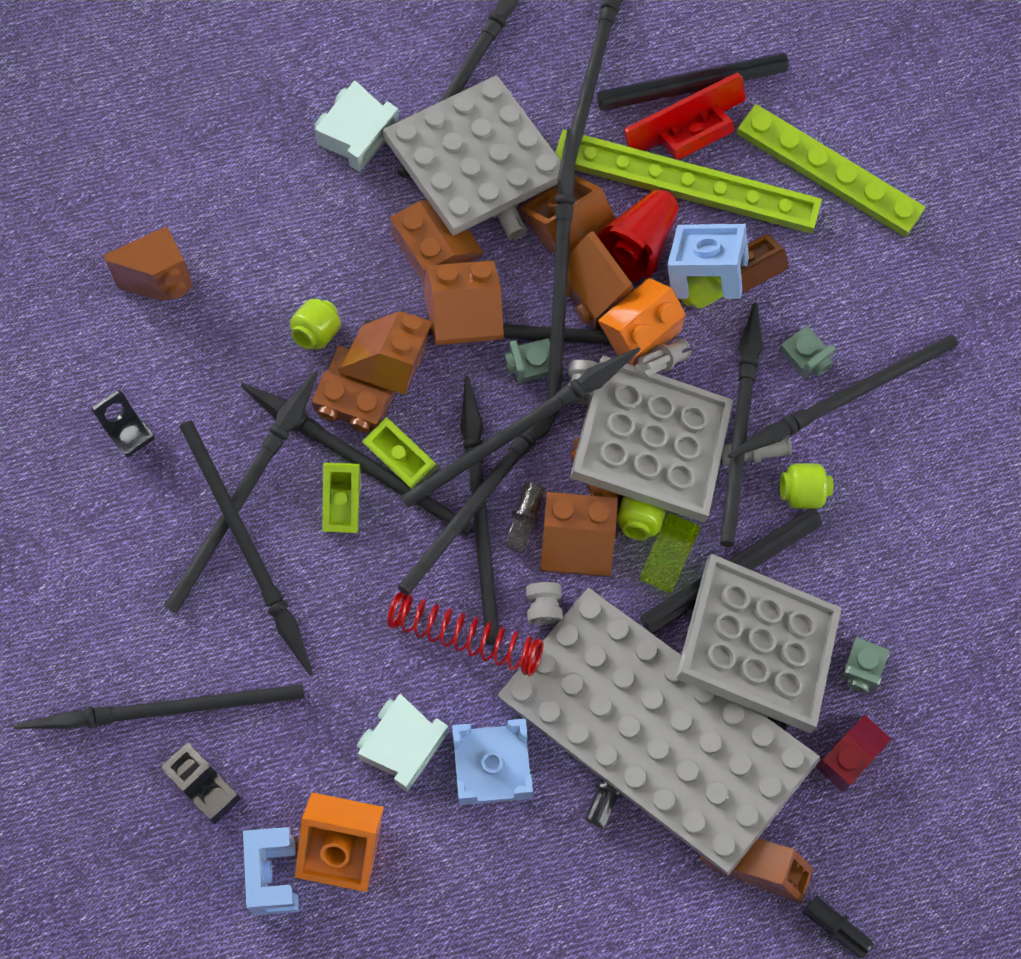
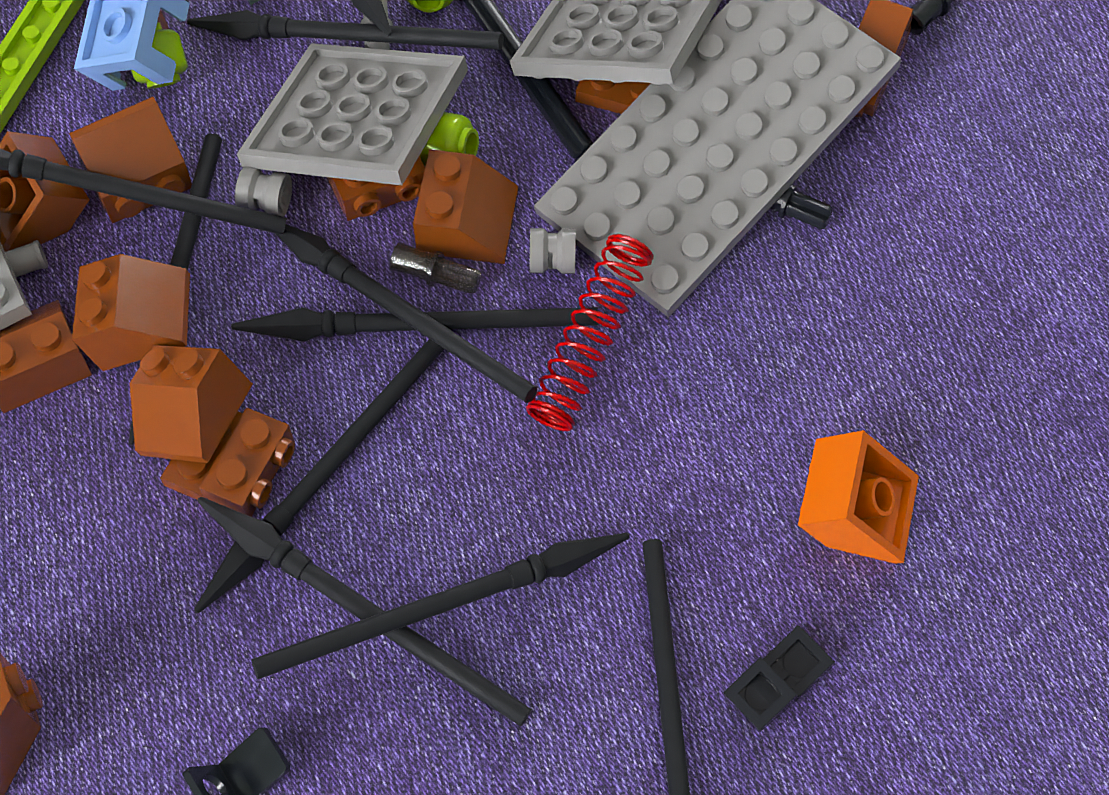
camera: 85 degrees left, 10 degrees down
light blue panel [243,827,299,915] -> none
lime head [290,299,341,350] -> none
lime slope [322,462,362,533] -> none
light aqua hips [357,694,449,792] -> none
lime slope [362,417,439,489] -> none
black piece [401,347,641,508] -> none
light blue panel [452,719,533,805] -> none
sand green bracket [504,338,550,384] -> none
red cone [597,190,679,282] -> none
orange slope [598,278,686,366] -> none
light grey axle [635,339,692,377] -> none
clear neon green slope [639,513,701,594] -> none

